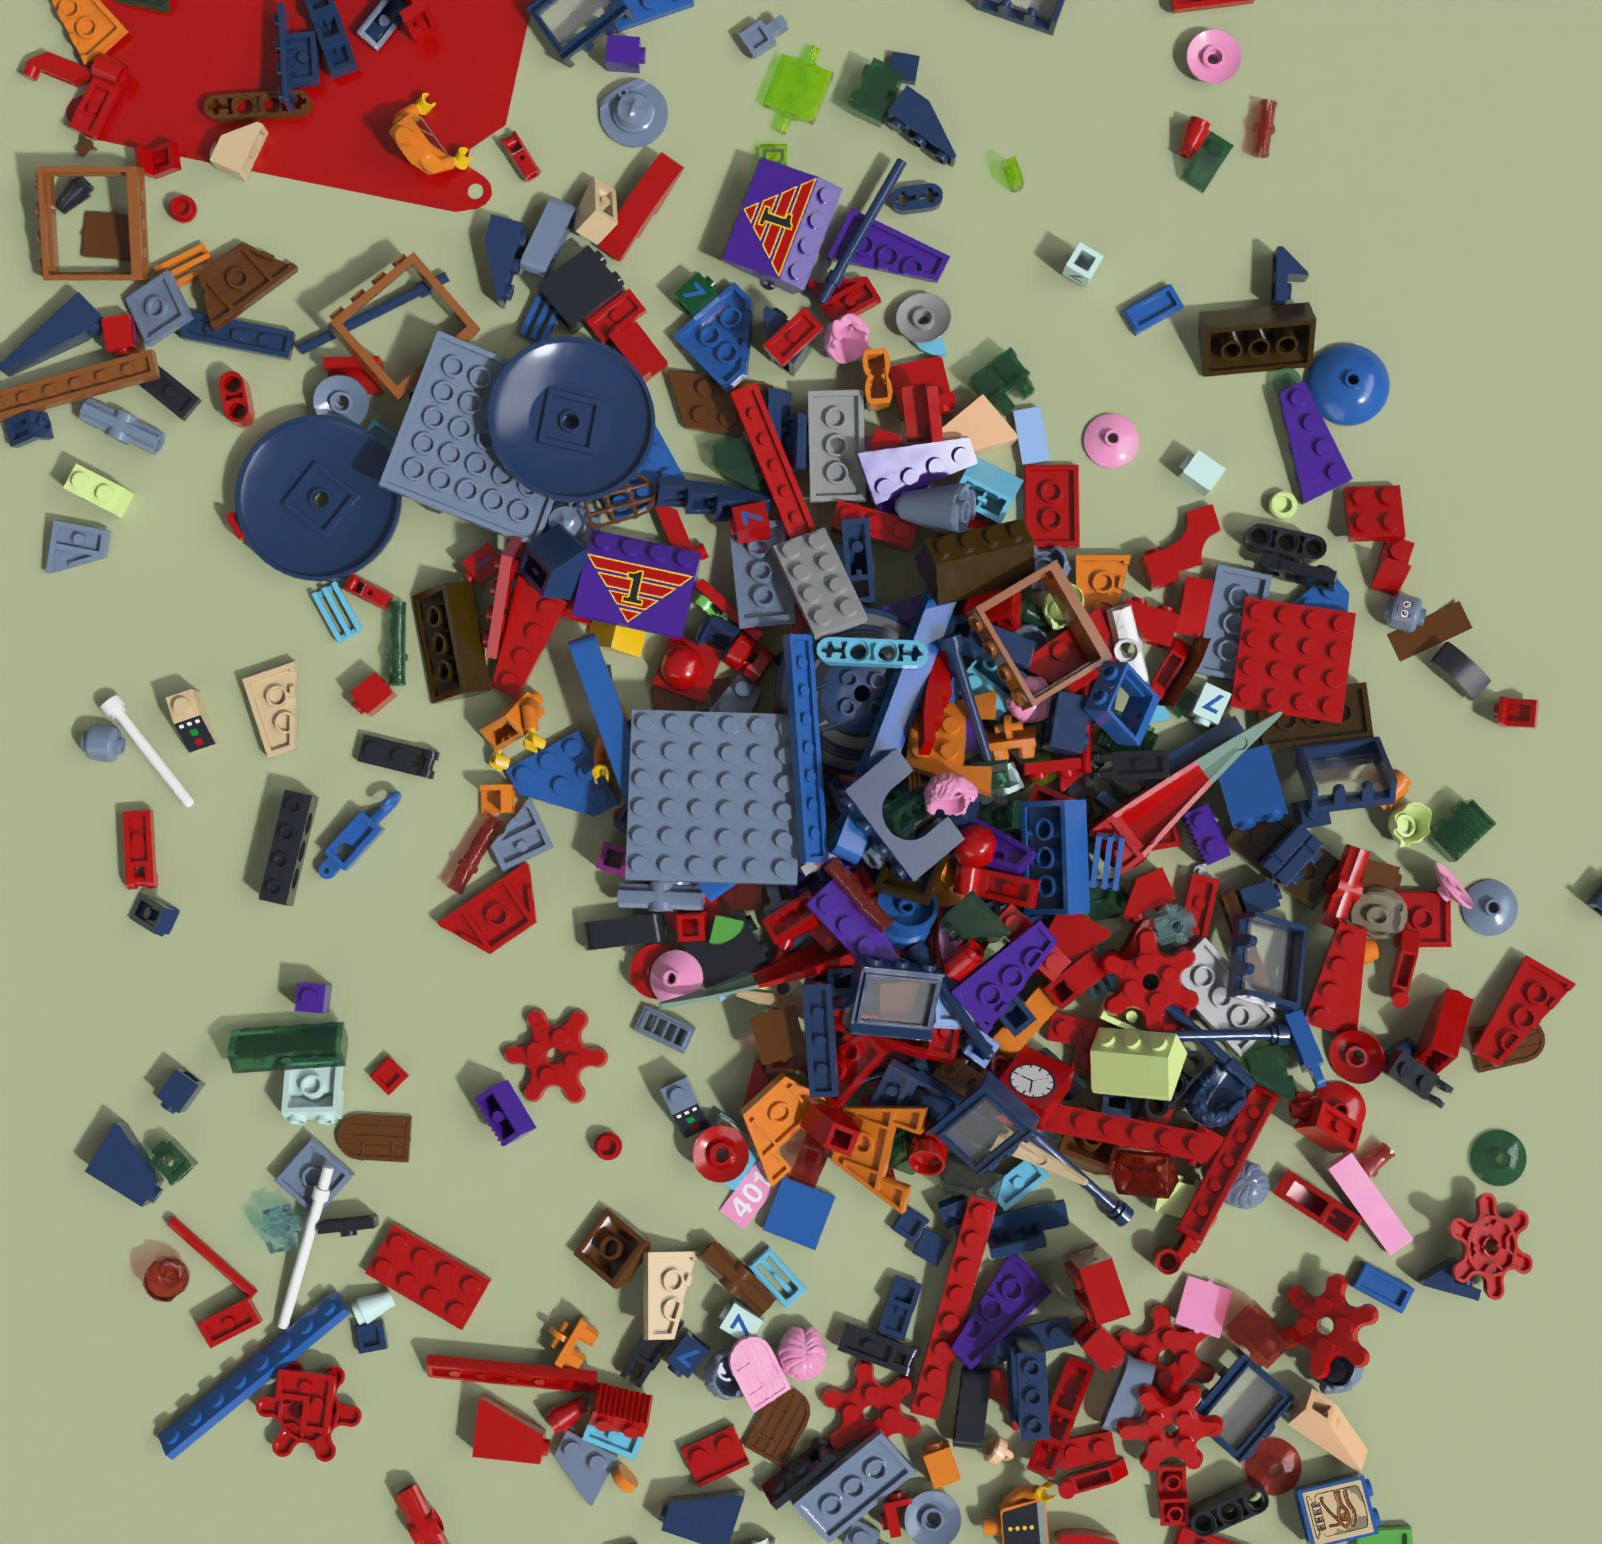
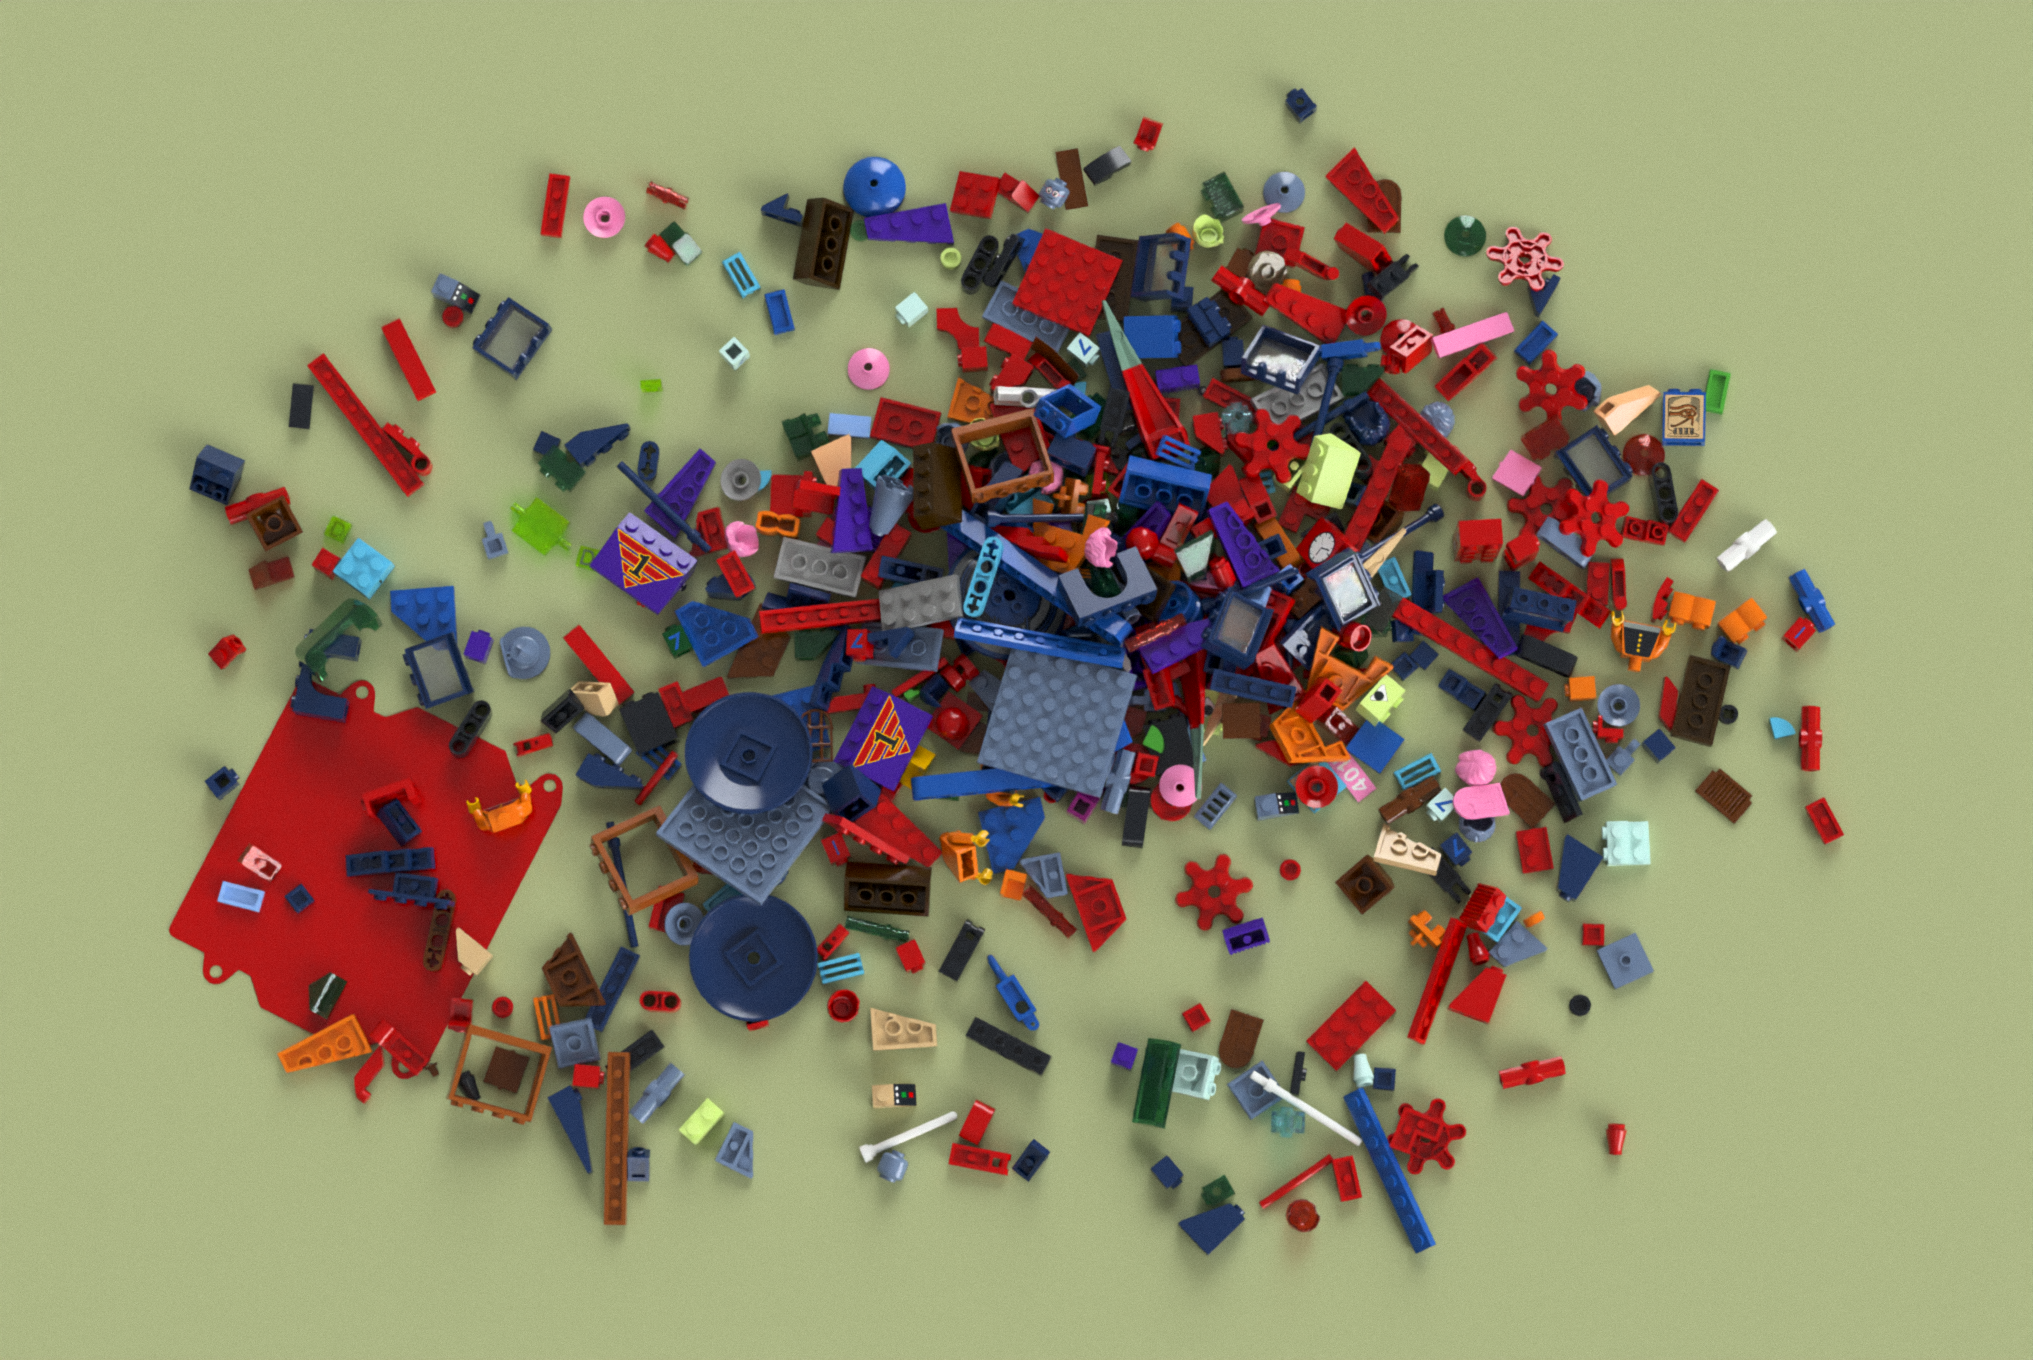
camera: 70 degrees left, 5 degrees down
light nougat tile [983,1435,1014,1465] -> none
none -> black beam [449,700,492,758]
none -> black slope [540,689,584,733]
none -> red bar [634,750,679,806]
none -> medium azure tile [722,252,761,298]
none -> red hair [827,989,860,1023]
none -> dark blue slope [867,627,915,659]
none -> red beam [959,1099,996,1145]
none -> yellowish green brick [1356,674,1405,726]

